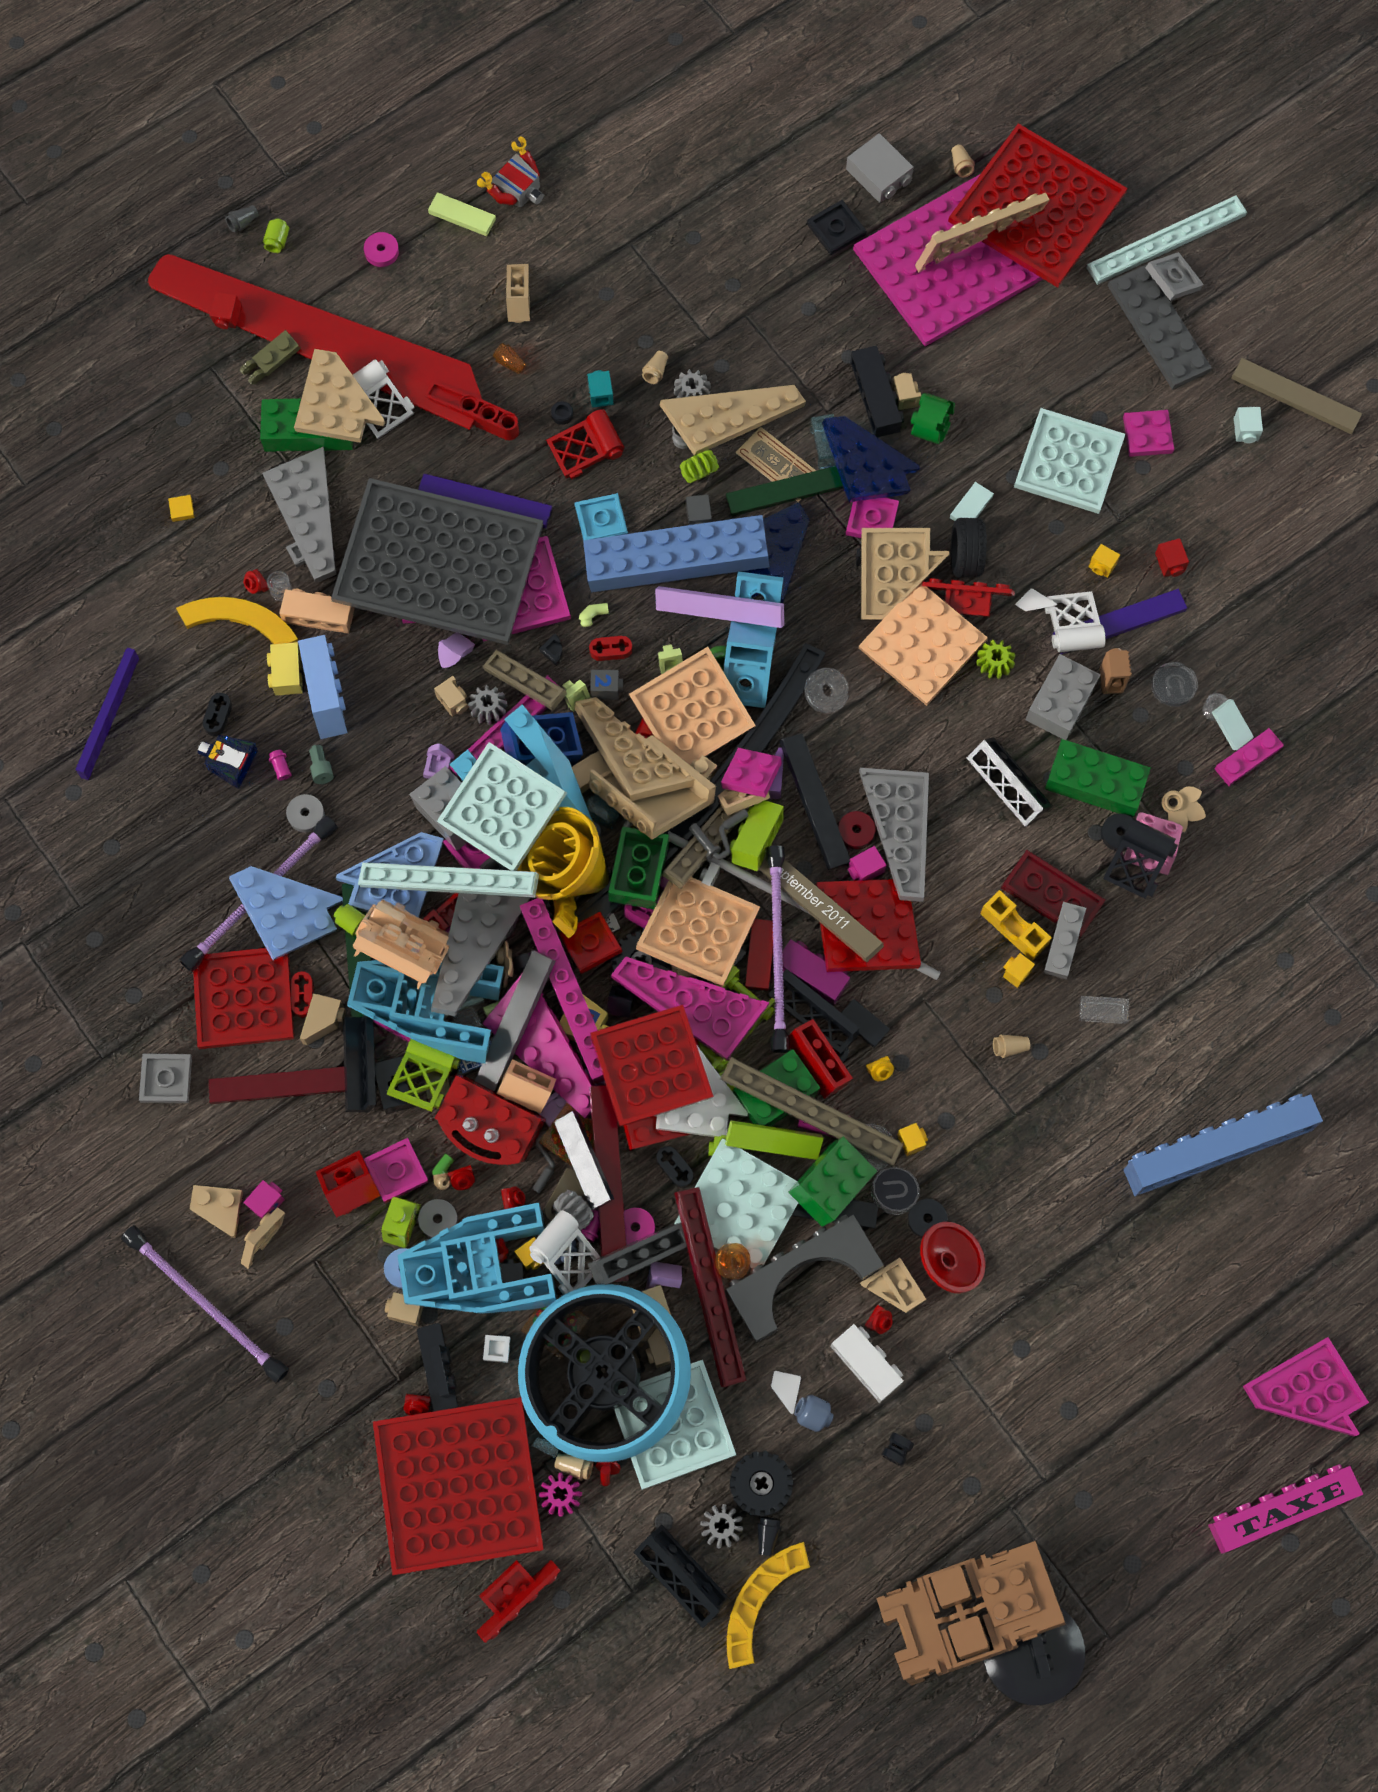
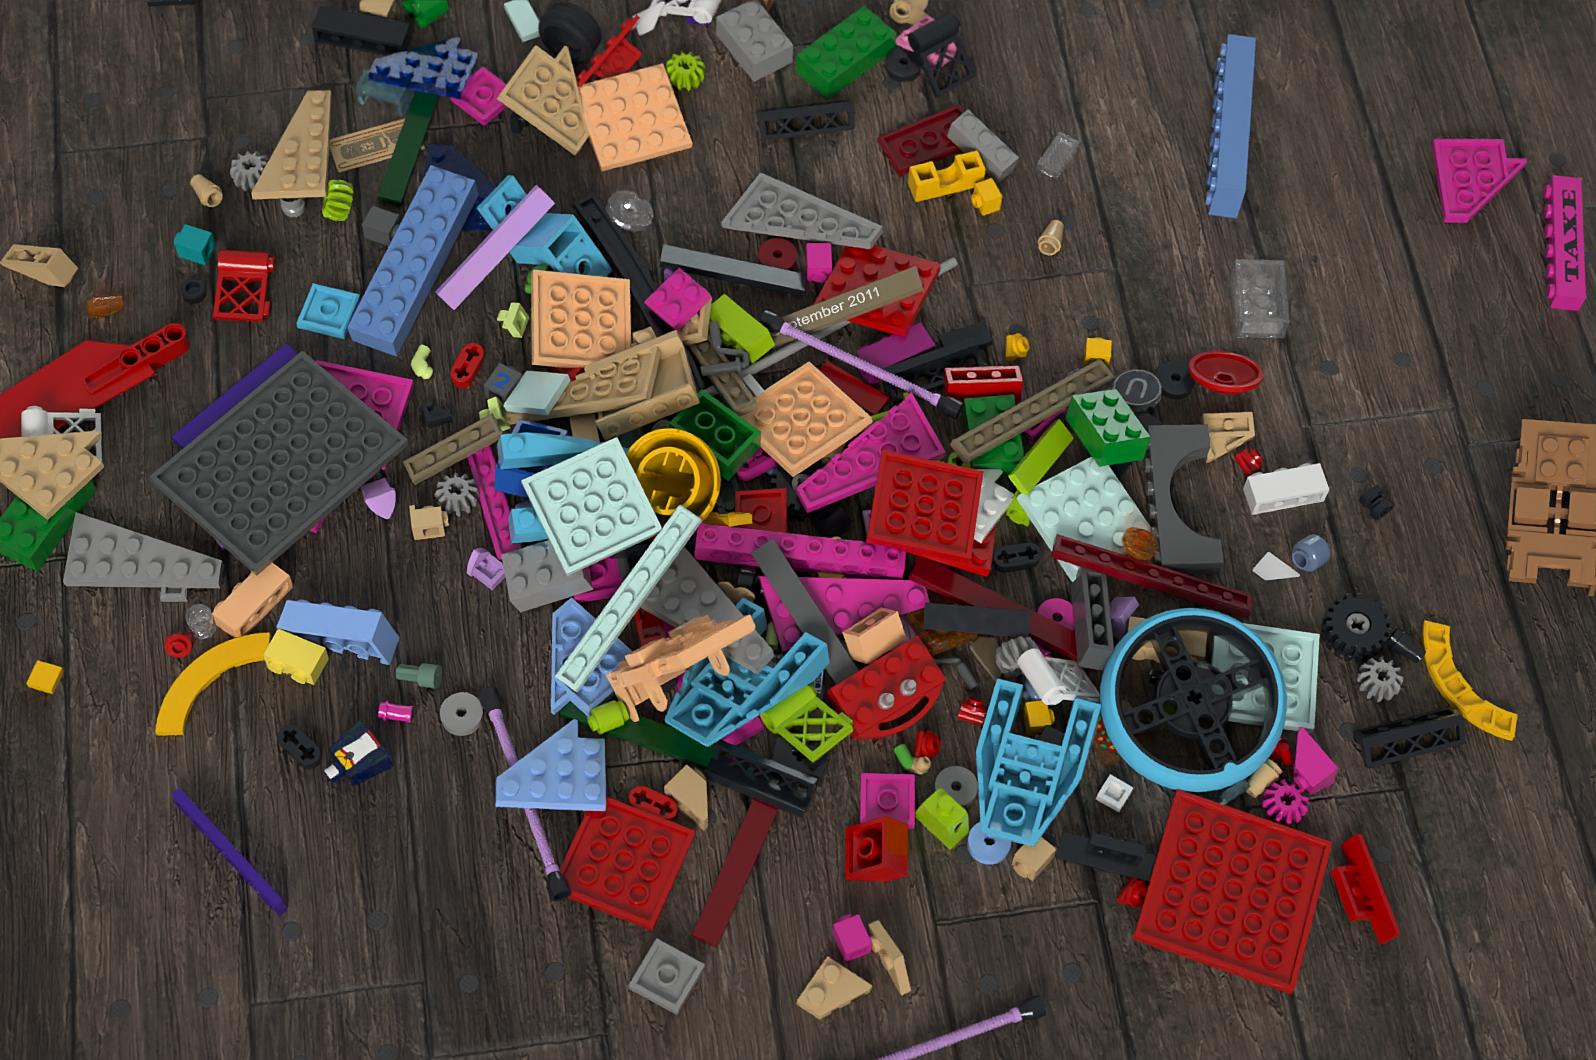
camera: 65 degrees left, 10 degrees down
none -> light aqua tile [503,371,571,416]
none -> clear brick [1230,259,1289,338]
none -> dark pink slope [1293,727,1338,794]

